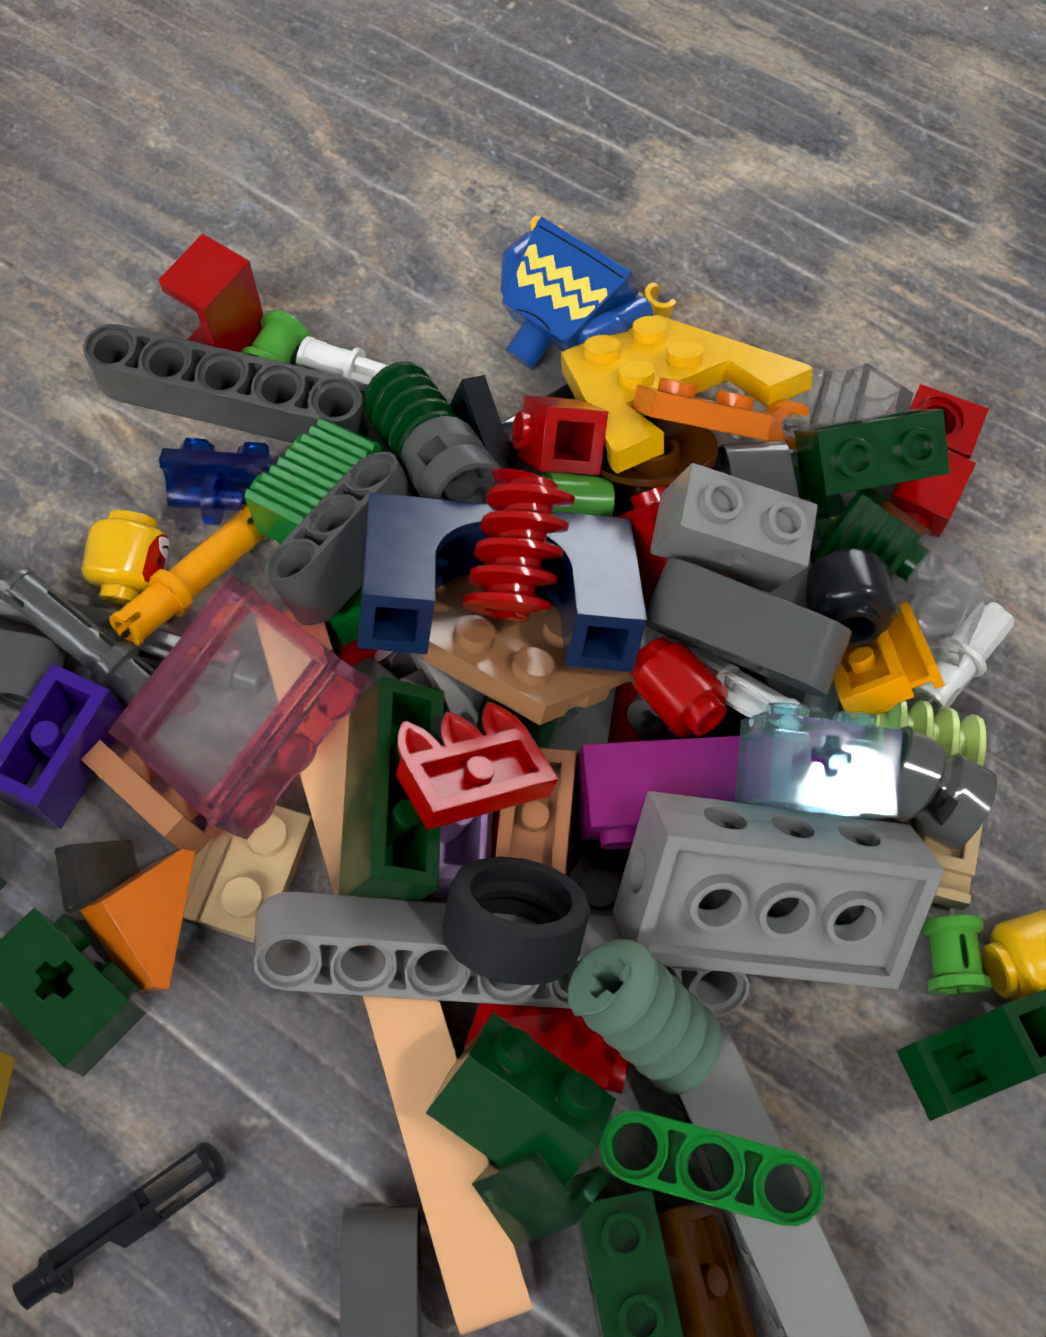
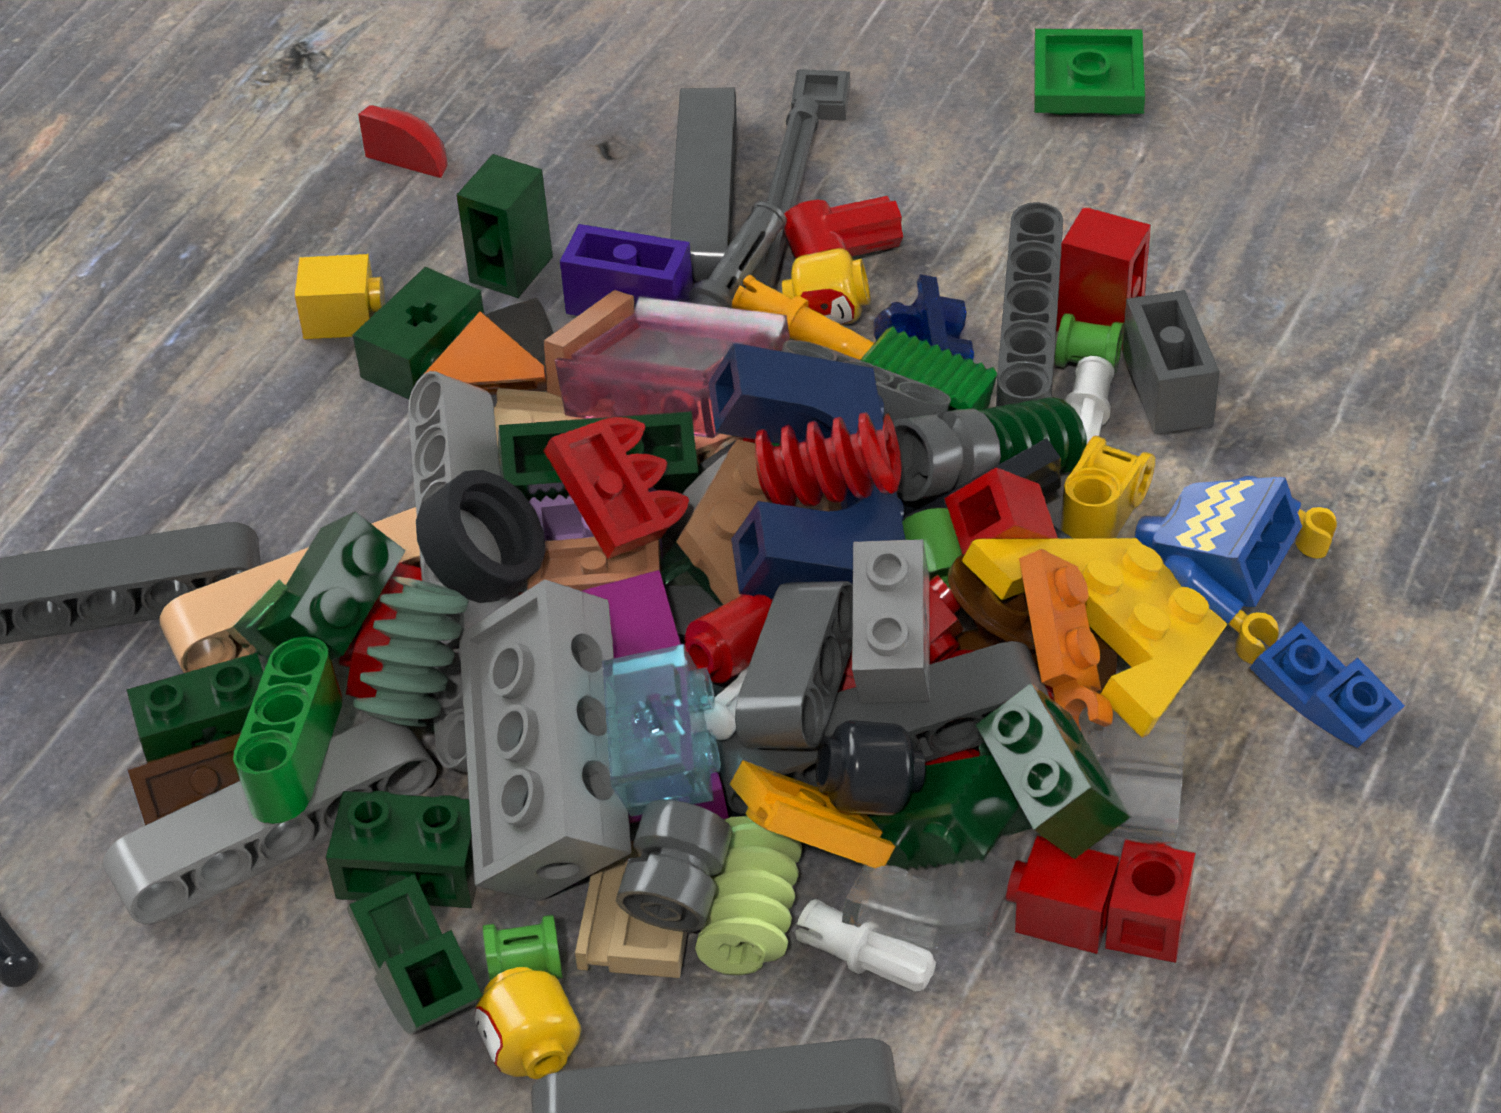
camera: 85 degrees right, 20 degrees down
black piece [12,1142,226,1310] -> none
none -> dark green brick [326,791,477,908]
none -> red piece [783,196,904,260]
none -> yellow piece [1060,435,1156,539]
none -> dark grey brick [1122,290,1220,434]
none -> blue slope [1249,621,1405,748]

